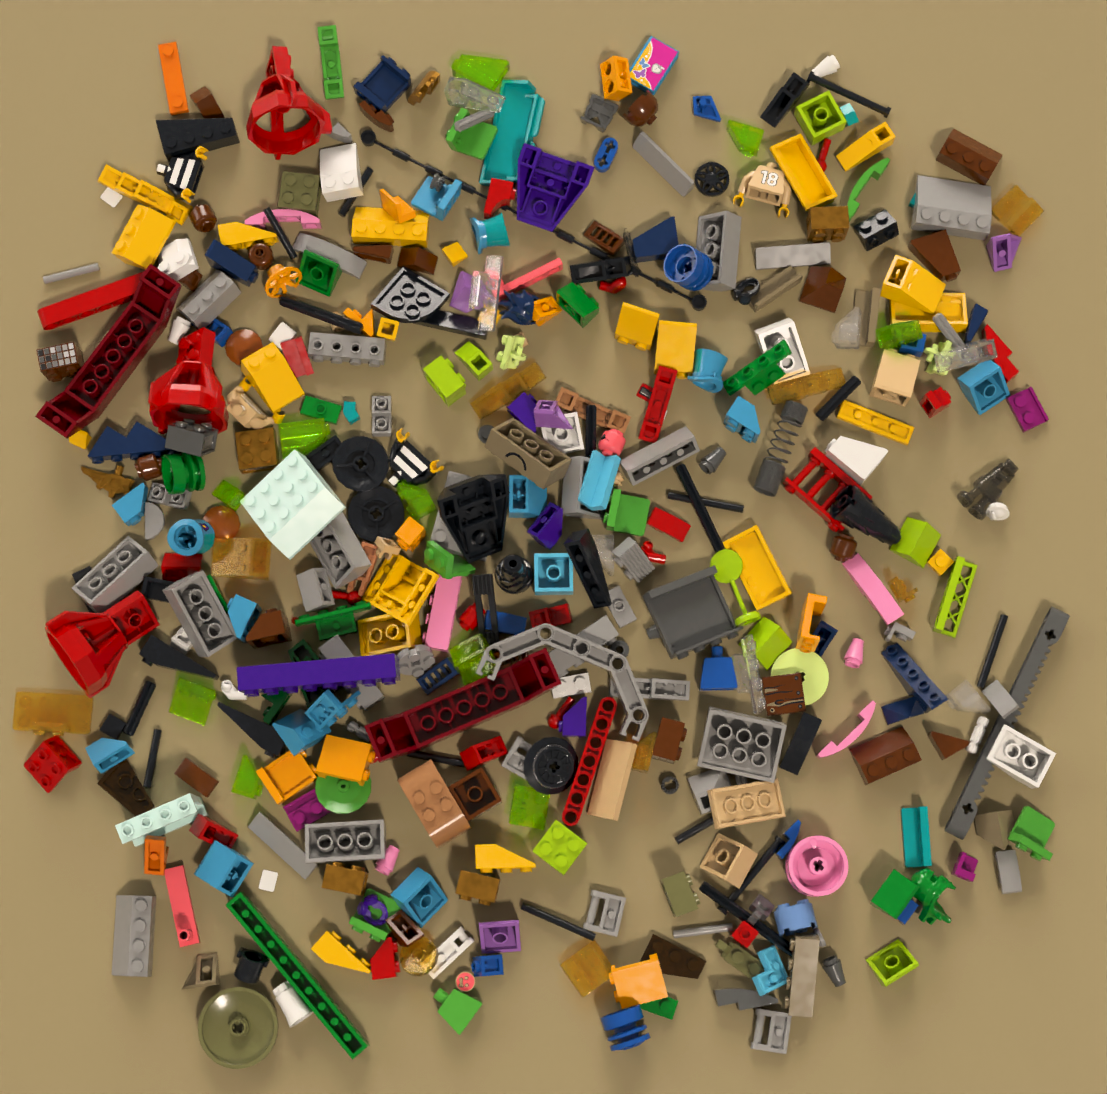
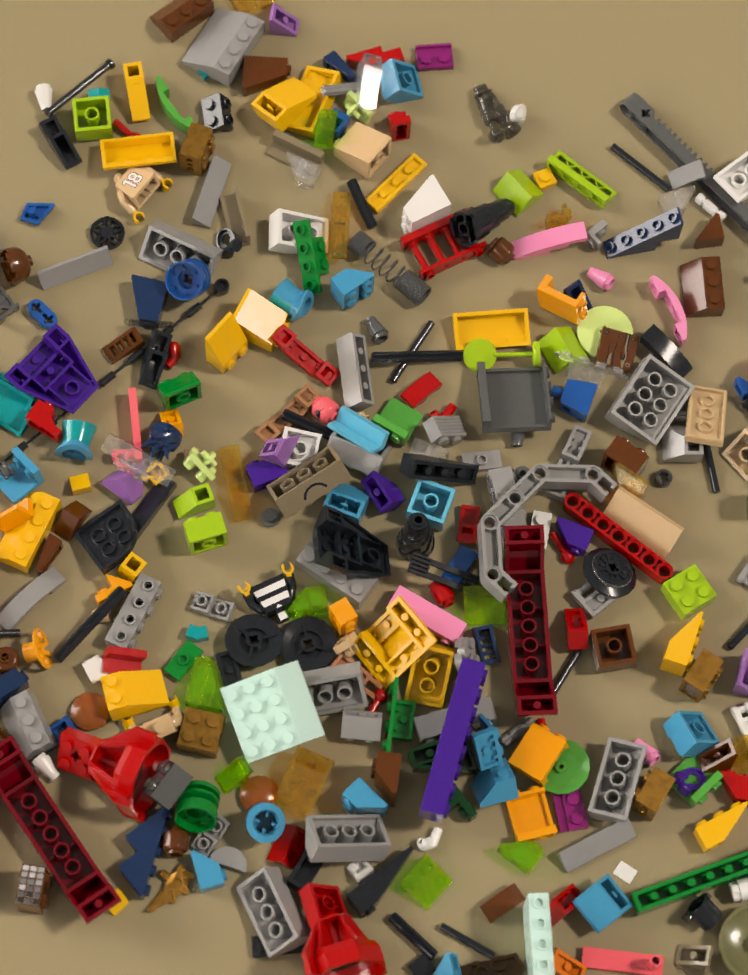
camera: 75 degrees left, 10 degrees down
black slope [217,702,286,758] -> none
green slope [296,249,342,297] -> none
medium nougat brick [397,759,472,849] -> none
bright green bracket [424,541,476,579] -> none
clear neon green hinge [509,784,550,830] -> none
sticker [636,383,653,402] -> none
clear neon green slope [726,120,764,157] -> none
reddish brown slope [799,266,846,313] -> none
dark blue slope [881,696,924,725] -> none

